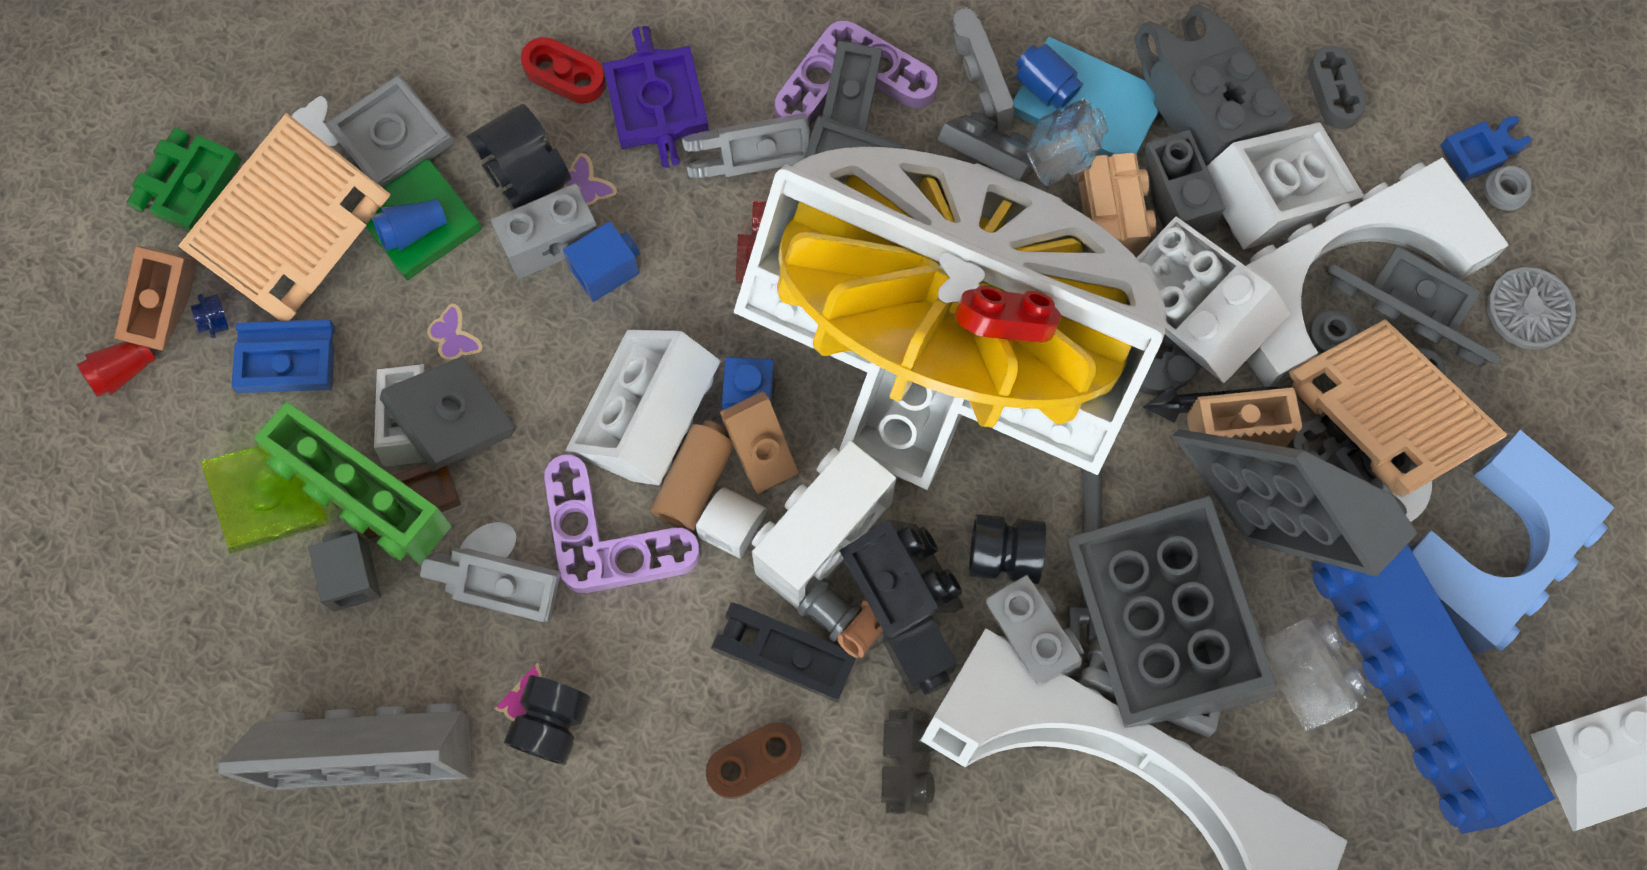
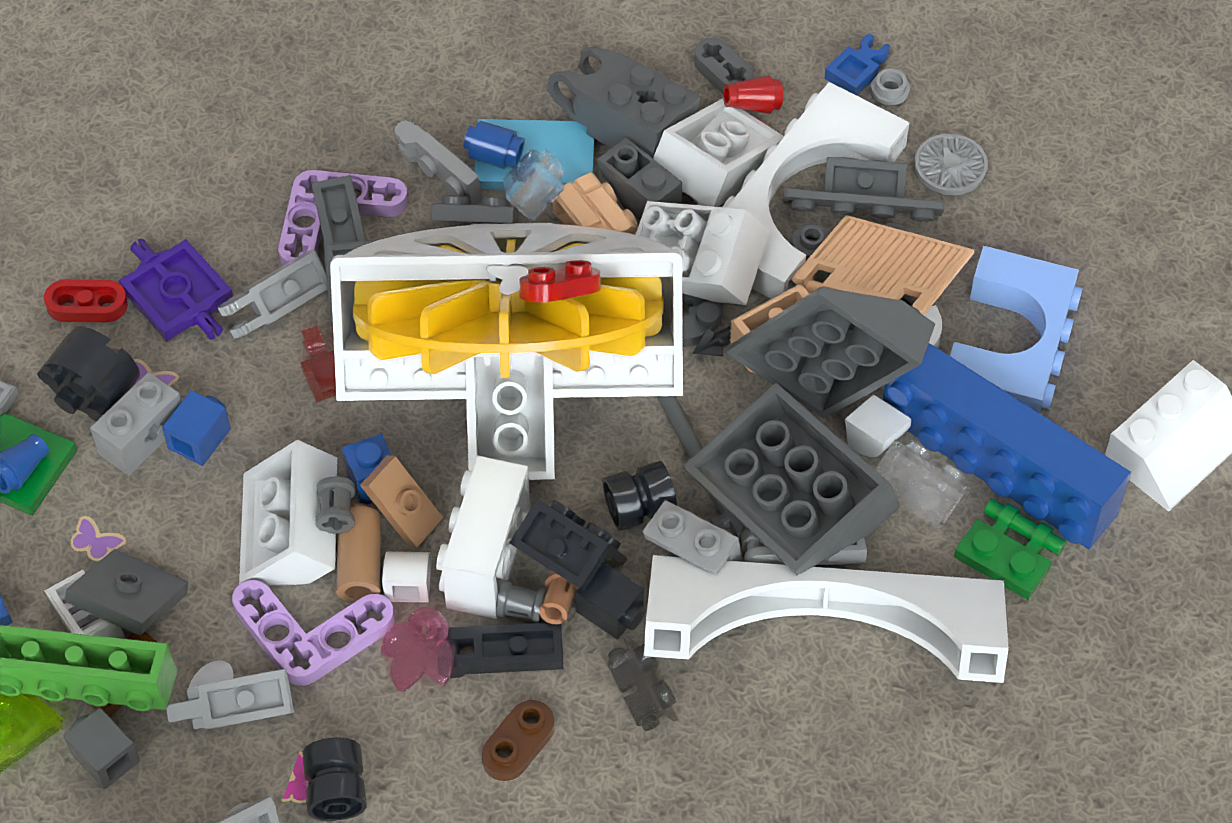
camera: 25 degrees left, 15 degrees down
none -> dark grey bush [316,476,355,534]
none -> clear pink plate [380,607,454,692]
none -> red cone [723,75,783,114]
none -> white brick [845,394,911,457]
none -> green plate [954,498,1067,600]

